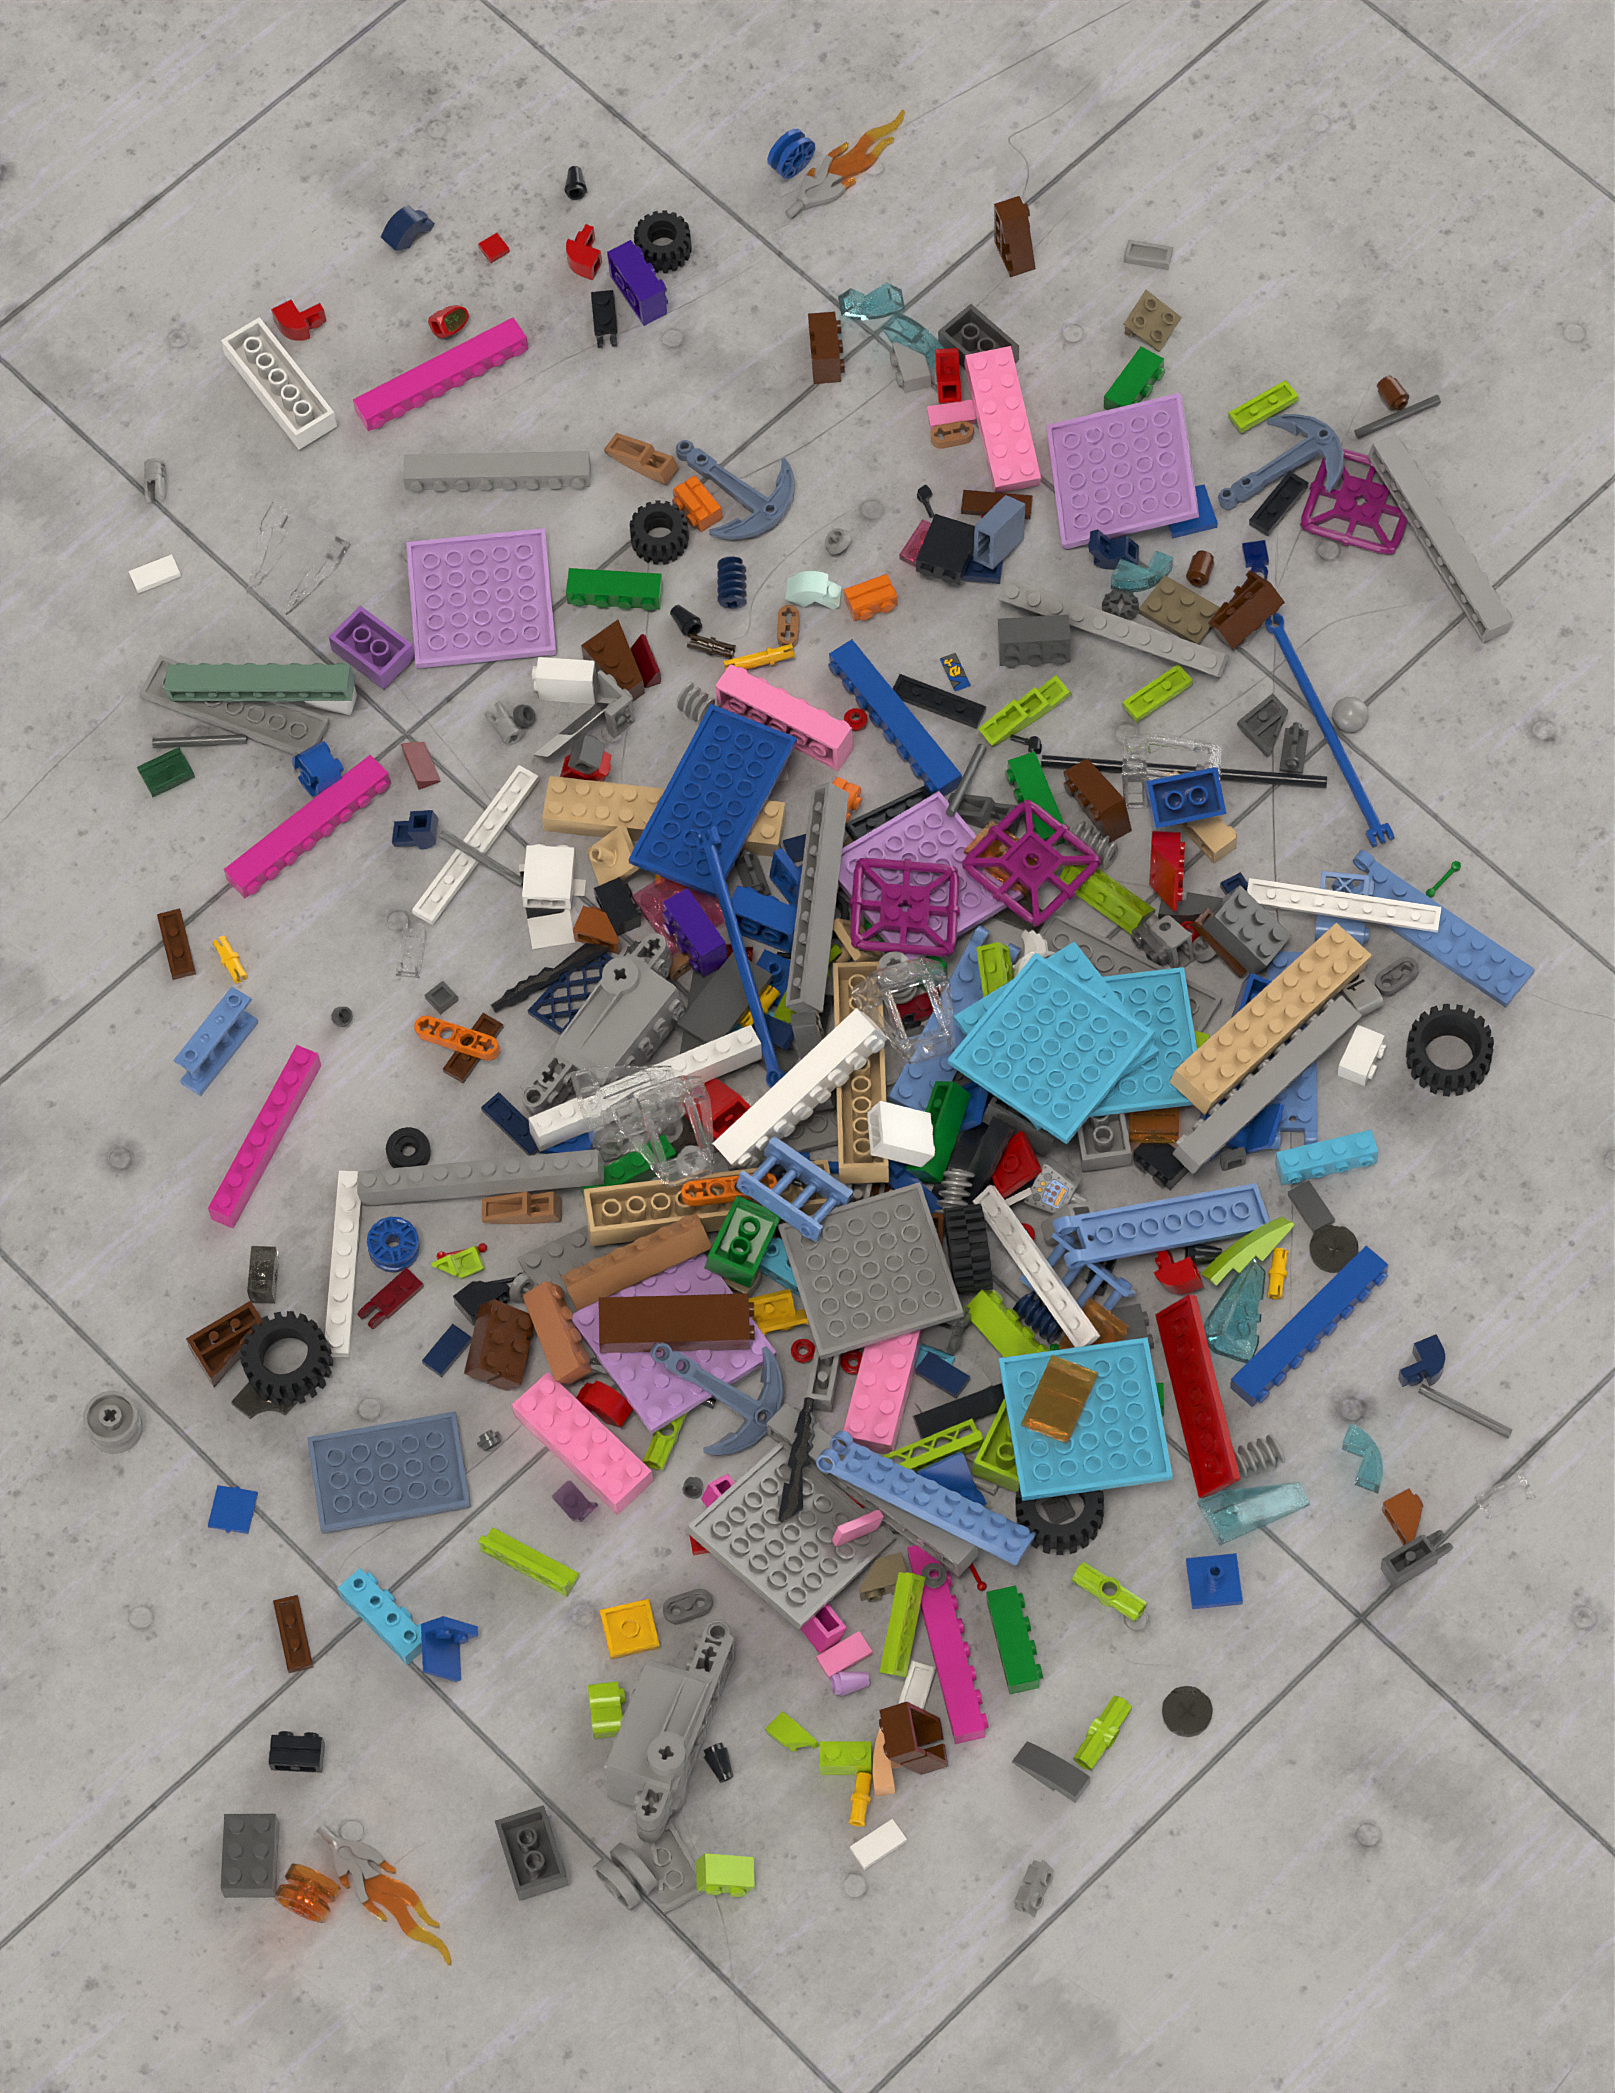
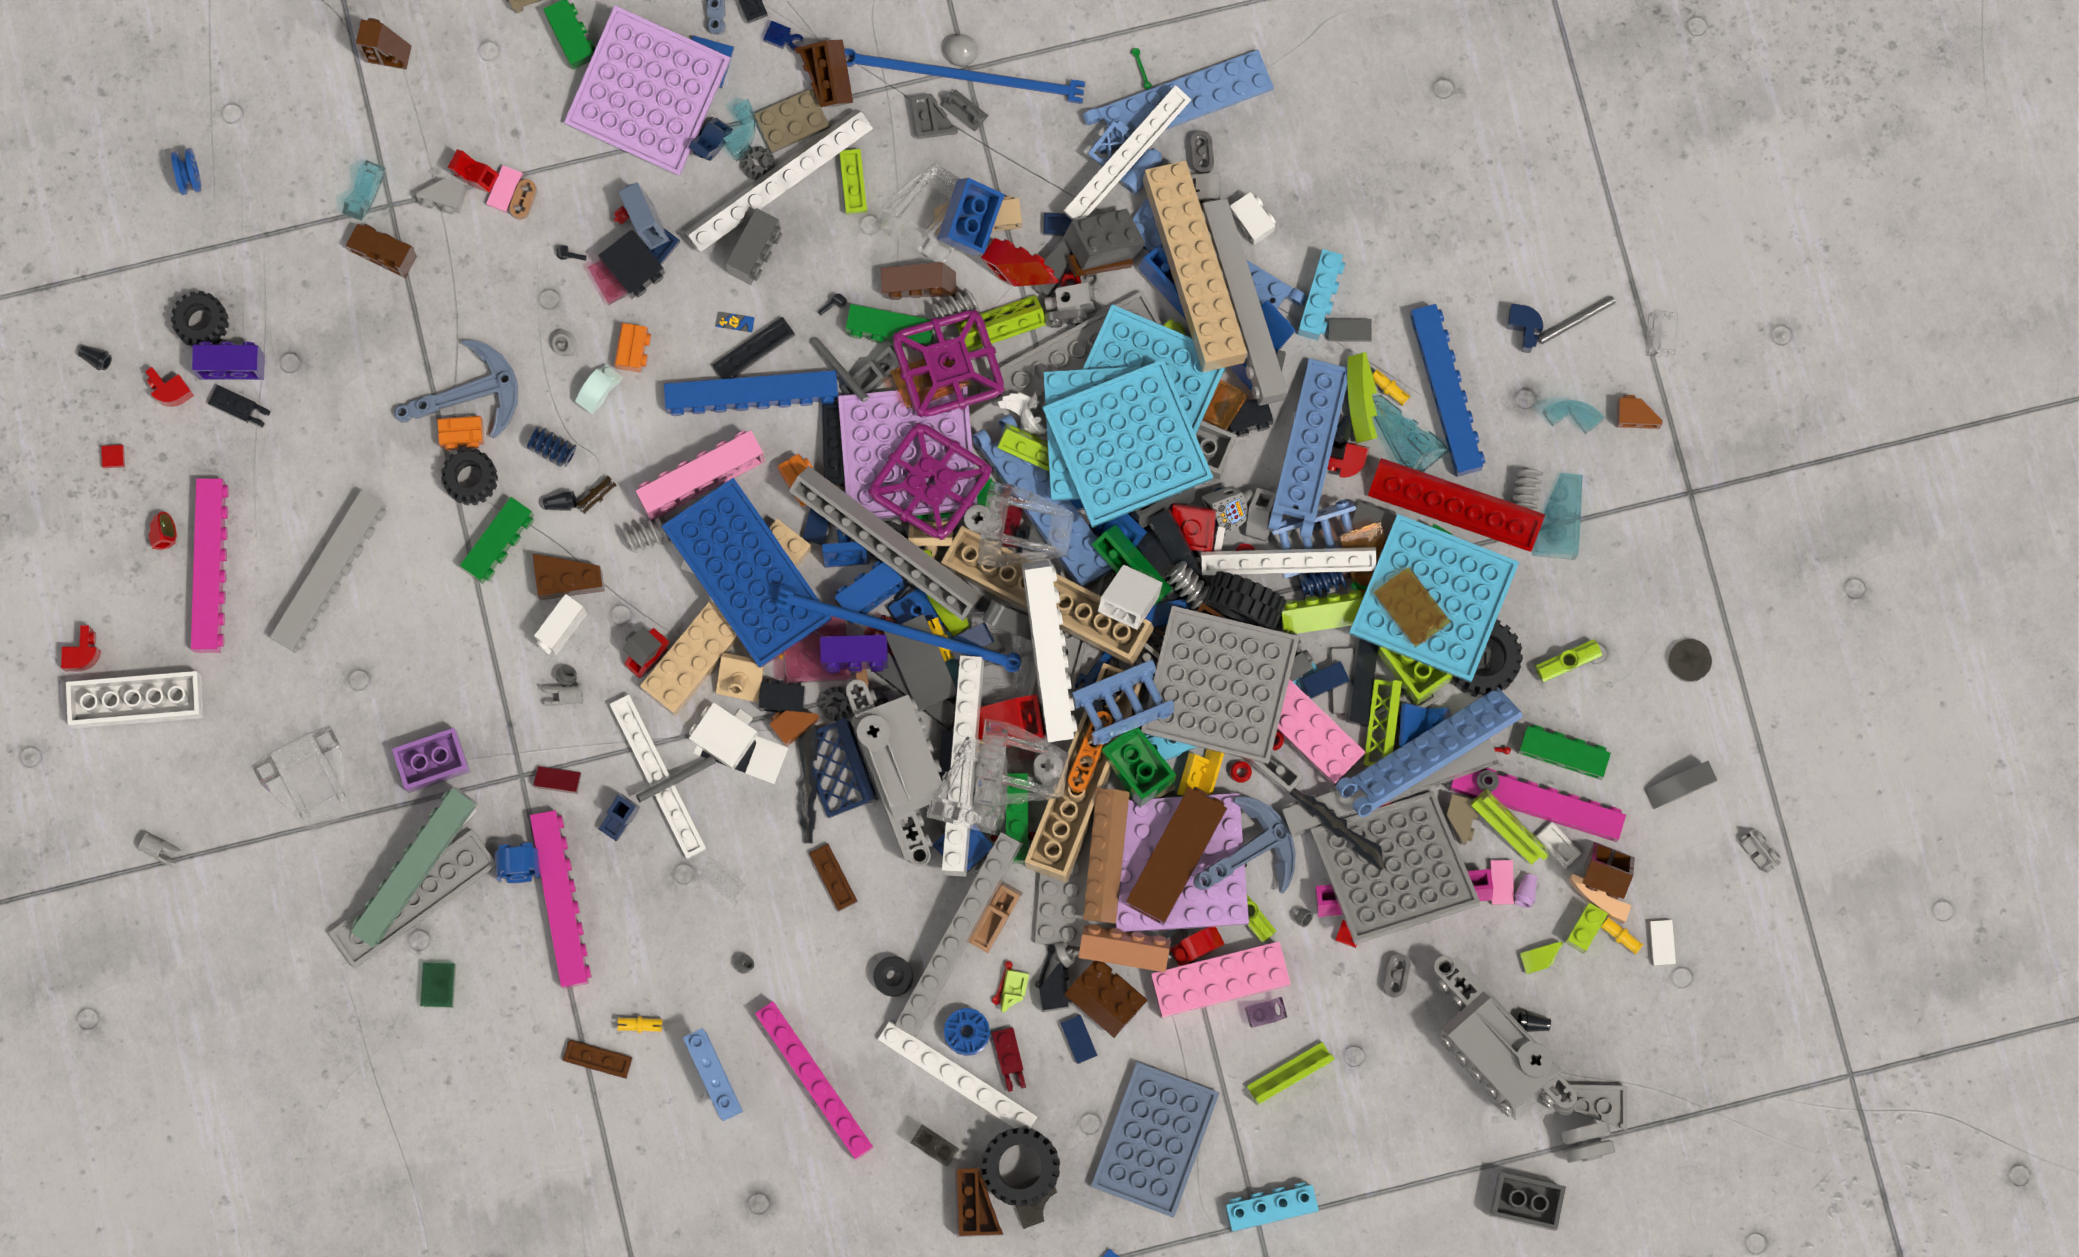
camera: 65 degrees left, 15 degrees up
white tile [129,554,181,594] -> none
dark grey bar [152,734,247,748] -> none
dark blue brick [381,205,435,251] -> none
lavender plate [406,528,556,669] -> none
orange beam [414,1015,501,1061] -> none
blue bracket [421,1616,478,1682] -> none
dark grey tile [424,981,459,1015] -> none
dark grey plate [477,1429,501,1451] -> none
dark blue tile [481,1092,539,1156] -> none
sticker [533,698,618,757] -> none
lime brick [588,1681,626,1739] -> none
light grey bracket [597,670,635,739] -> none
yellow tile [600,1599,660,1660] -> none
medium nougat slope [604,433,679,485] -> none
dark red slope [630,634,661,688] -> none
lime brick [696,1853,755,1897] -> none
yellow pin [723,643,795,671] -> none
dark grey hinge [734,849,771,896] -> none
medium nougat beam [777,605,800,648] -> none
piece [785,110,905,218] -> none
bright pink tile [832,1510,884,1547] -> none
red plate [844,708,868,731] -> none
clear light blue brick [881,313,944,366] -> none
dark grey brick [938,304,1019,370] -> none
reddish brown tile [961,490,1033,520] -> none
bright pink brick [964,346,1041,493] -> none
lime slope [978,675,1072,747] -> none
black piece [1041,755,1327,788] -> none
lime piece [1073,1695,1132,1771] -> none
reddish brown brick [1186,550,1215,586] -> none
blue tile [1186,1553,1243,1609] -> none
clear smoke tile [1309,1225,1359,1273] -> none
dark grey hinge [1381,1530,1454,1589] -> none
black tyre [1406,1004,1494,1097] -> none

